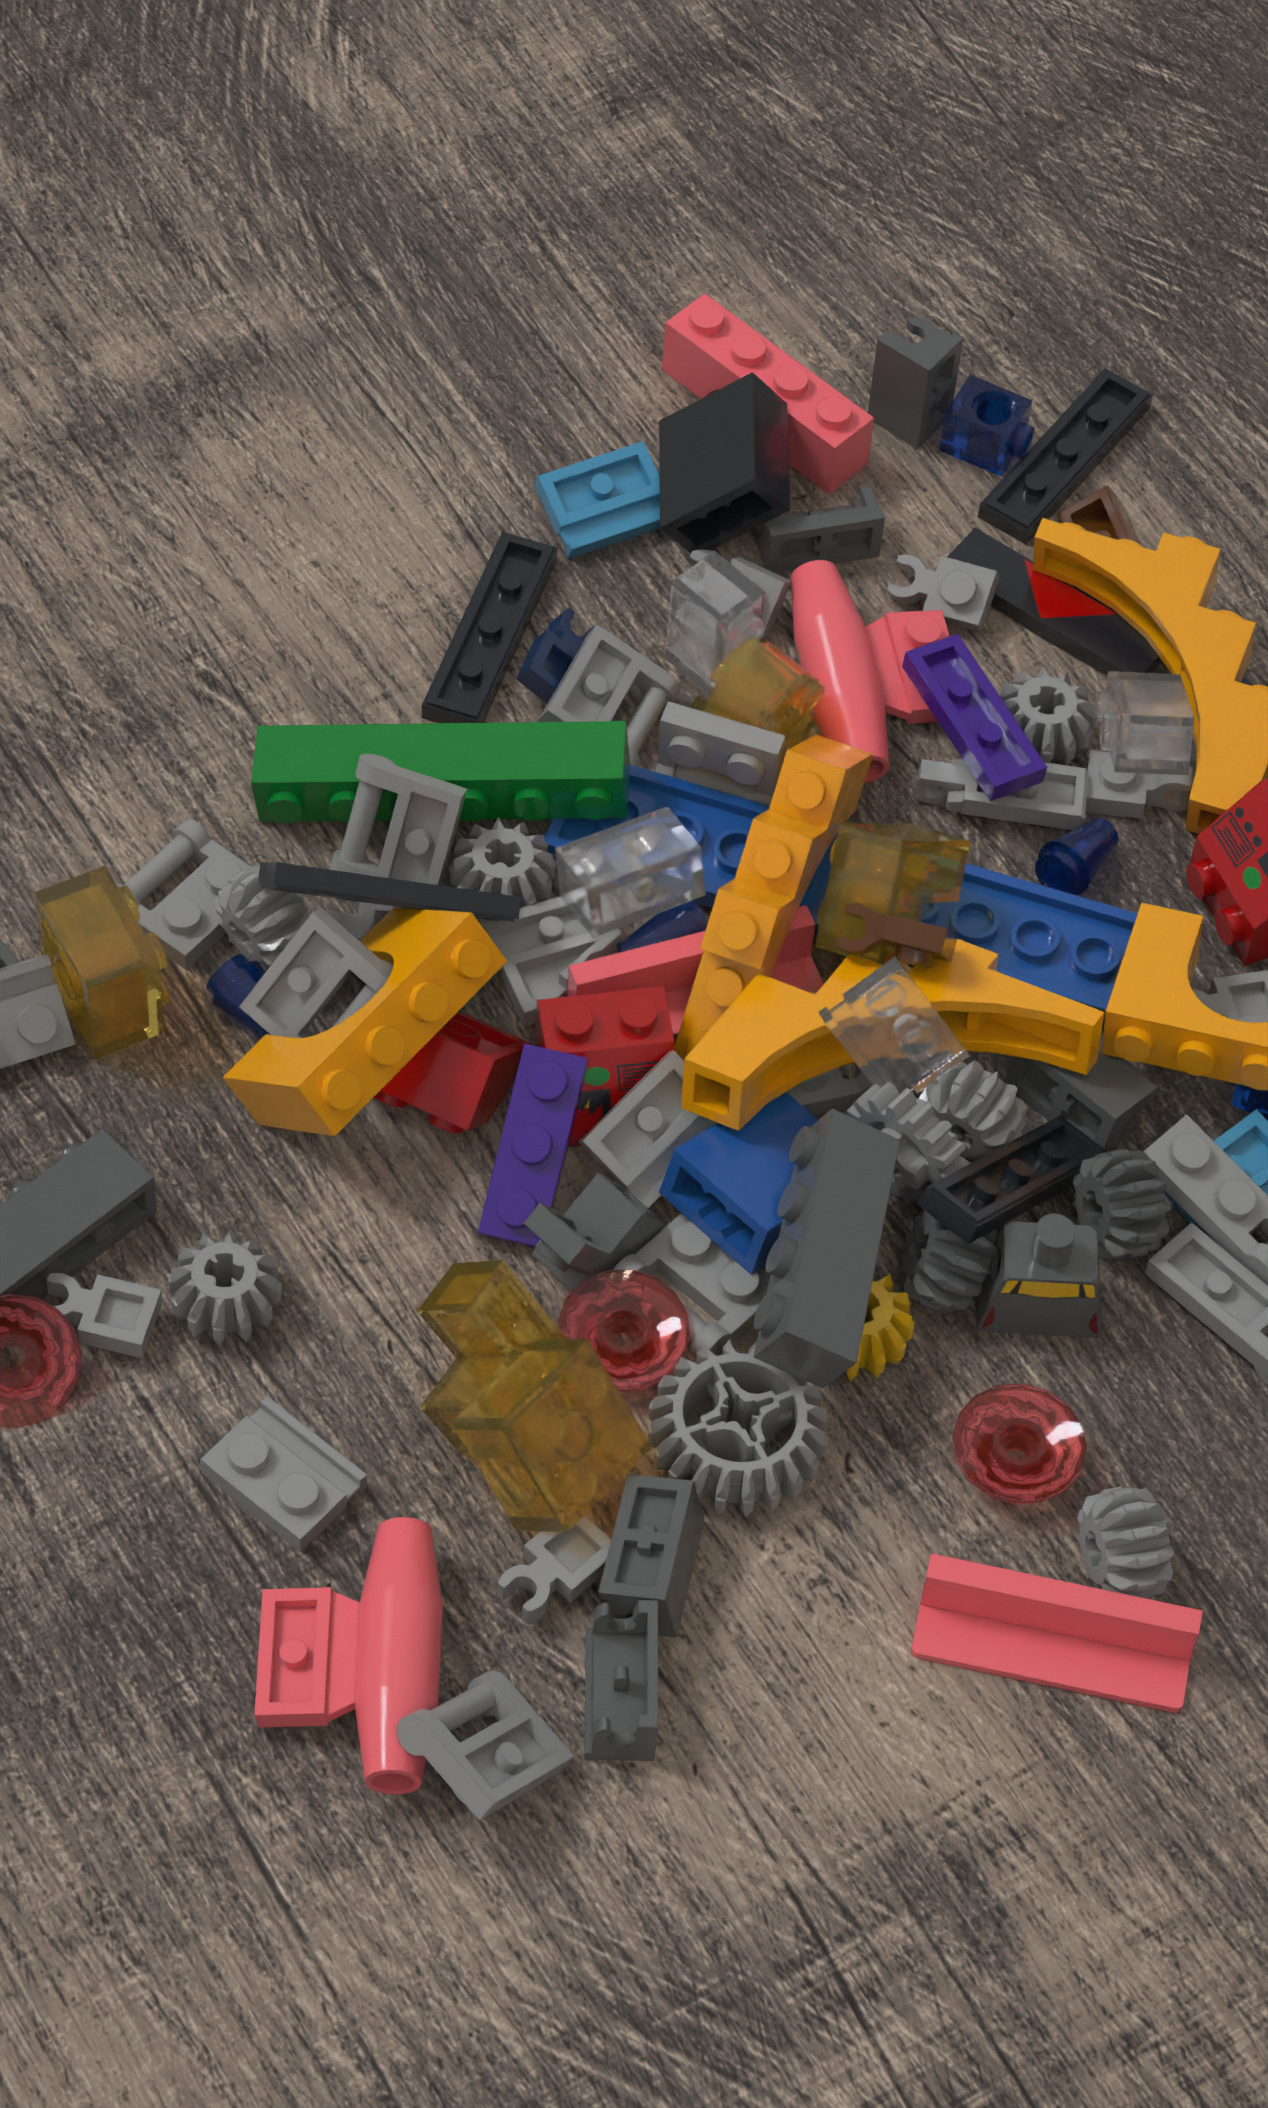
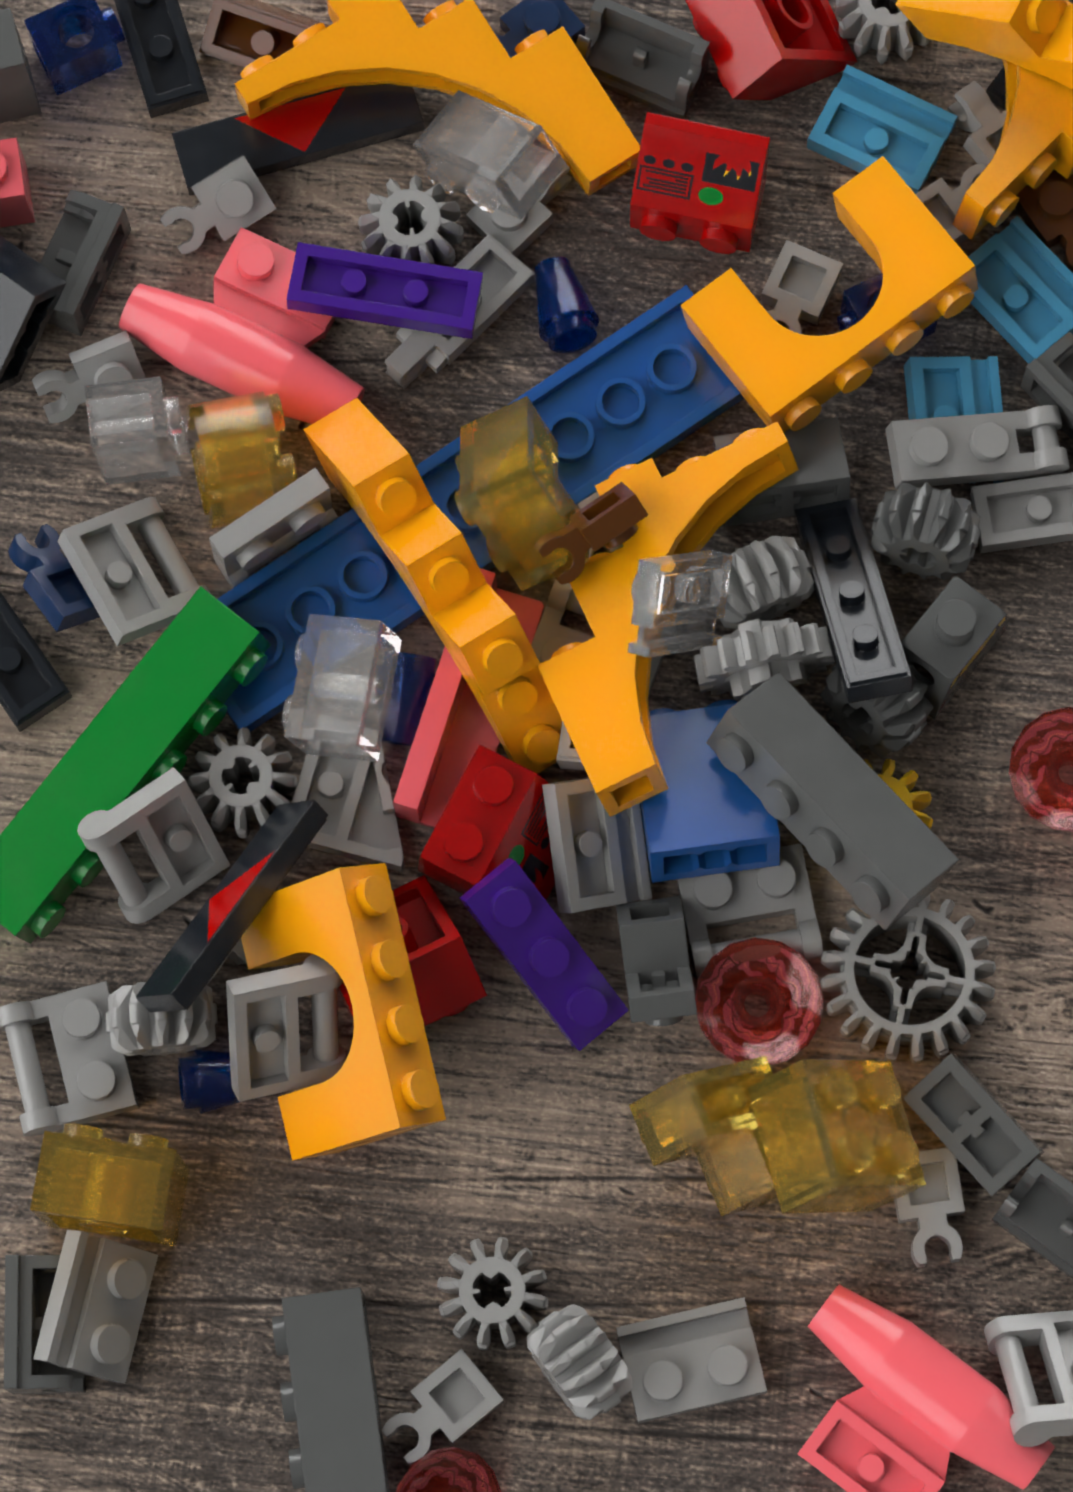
camera: 45 degrees left, 20 degrees up
none -> light grey gear [527,1304,633,1420]

